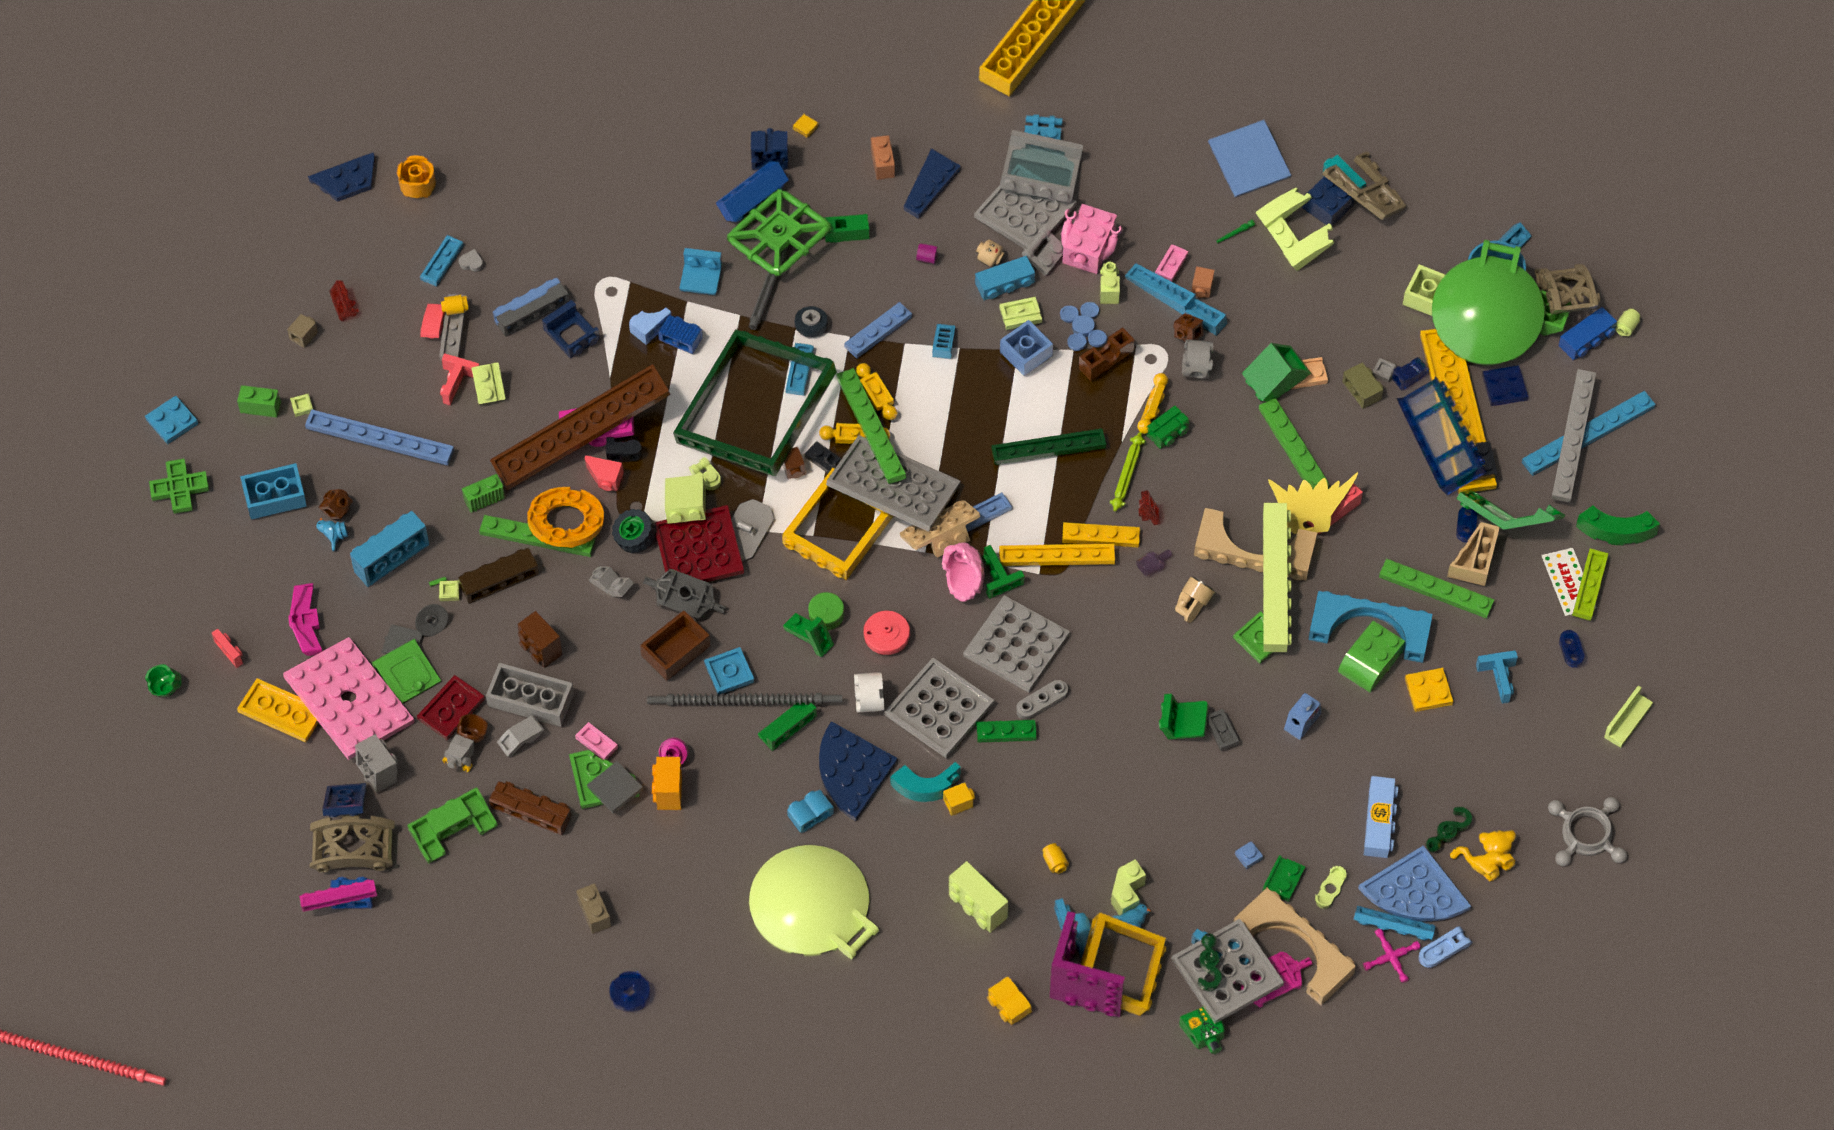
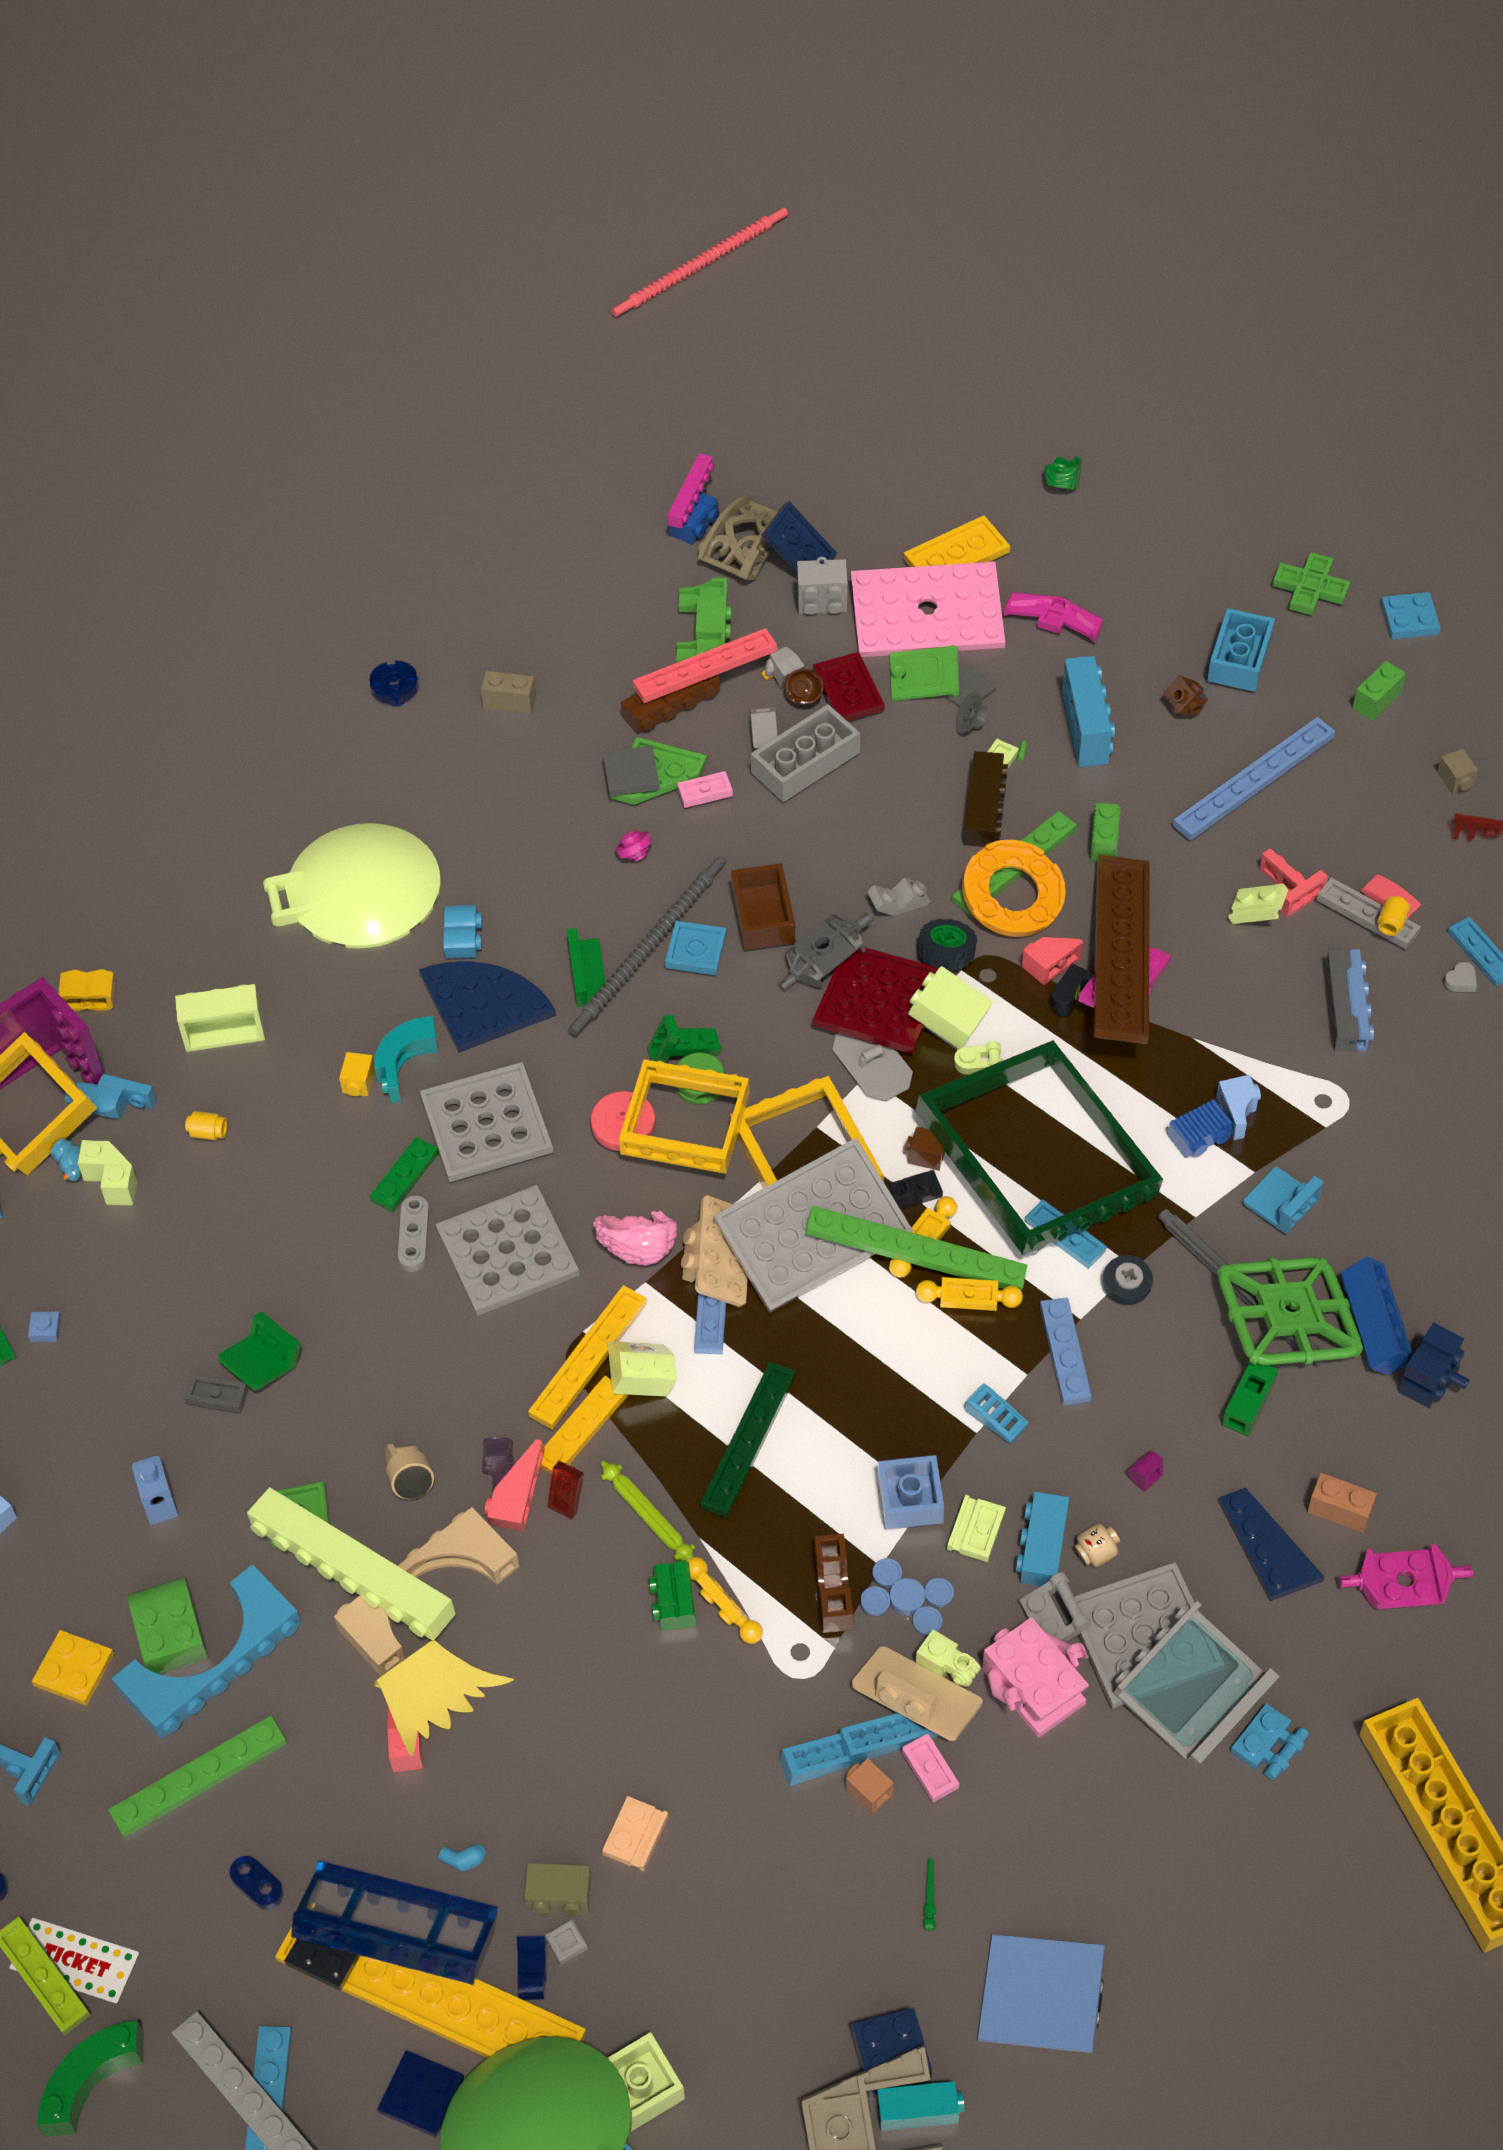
camera: 125 degrees right, 5 degrees down
coral plate [212,629,243,668] -> none
yellowish green tile [290,394,313,417] -> none
dark azure animal [316,518,348,551] -> none
reddish brown brick [517,611,563,668] -> none
dark blue window [542,300,600,359] -> none
light orange brick [652,757,682,810] -> none
yellow tile [793,114,818,138] -> none
white brick [854,672,884,713] -> none
green bracket [982,545,1025,599] -> none
reddish brown brick [1173,313,1203,341] -> none
light grey brick [1182,339,1213,379] -> none
slope [1242,343,1311,402] -> none
yellowish green wedge [1256,188,1334,271] -> none
bright green plate [1259,398,1330,489] -> none
tan wedge [1447,522,1500,586] -> none
green windscreen [1456,490,1565,530] -> none
none -> dark azure arm [438,1844,486,1872]
none -> coral slope [485,1439,545,1532]
none -> yellowish green slope [608,1341,677,1396]
none -> yellow window [619,1059,750,1174]
none -> coral plate [633,628,777,703]
none -> tan bracket [852,1646,983,1741]
none -> dark pink plate [1339,1544,1473,1609]

